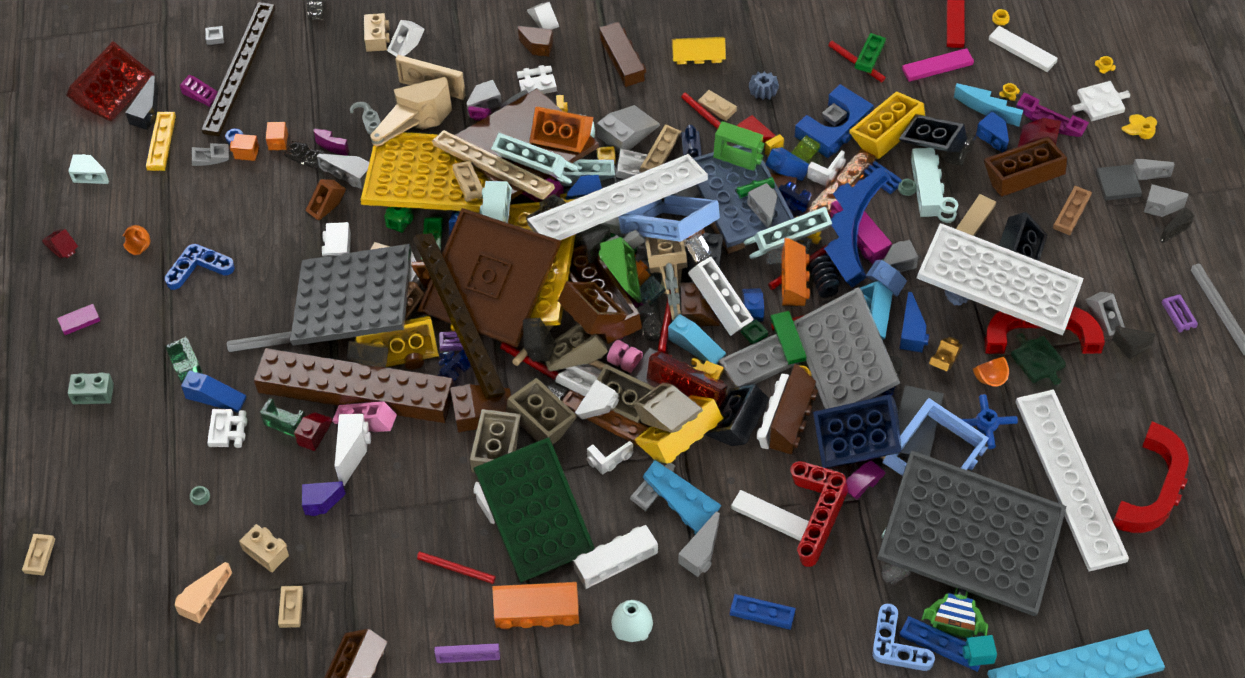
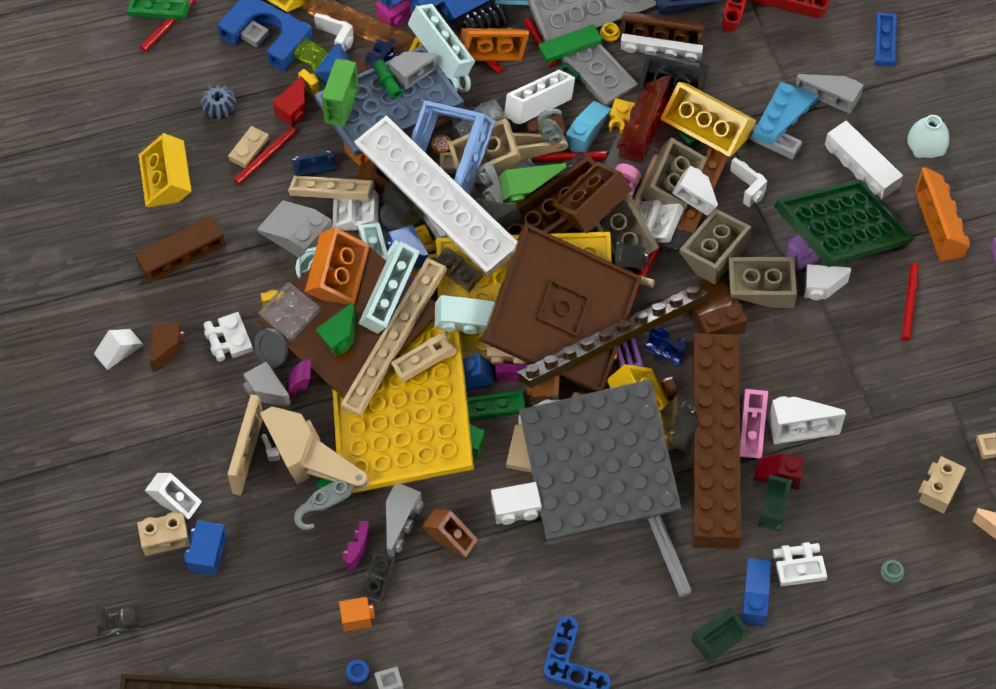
camera: 100 degrees left, 5 degrees up
orange brick [230,134,259,161] -> none
dark purple slope [302,481,345,516] -> none
slope [633,382,703,433] -> none
white tile [731,490,809,541] -> none
blue slope [742,288,764,322] -> none
none -> blue brick [184,520,227,576]
none -> clear plate [258,282,321,342]
none -> green slope [316,303,358,357]

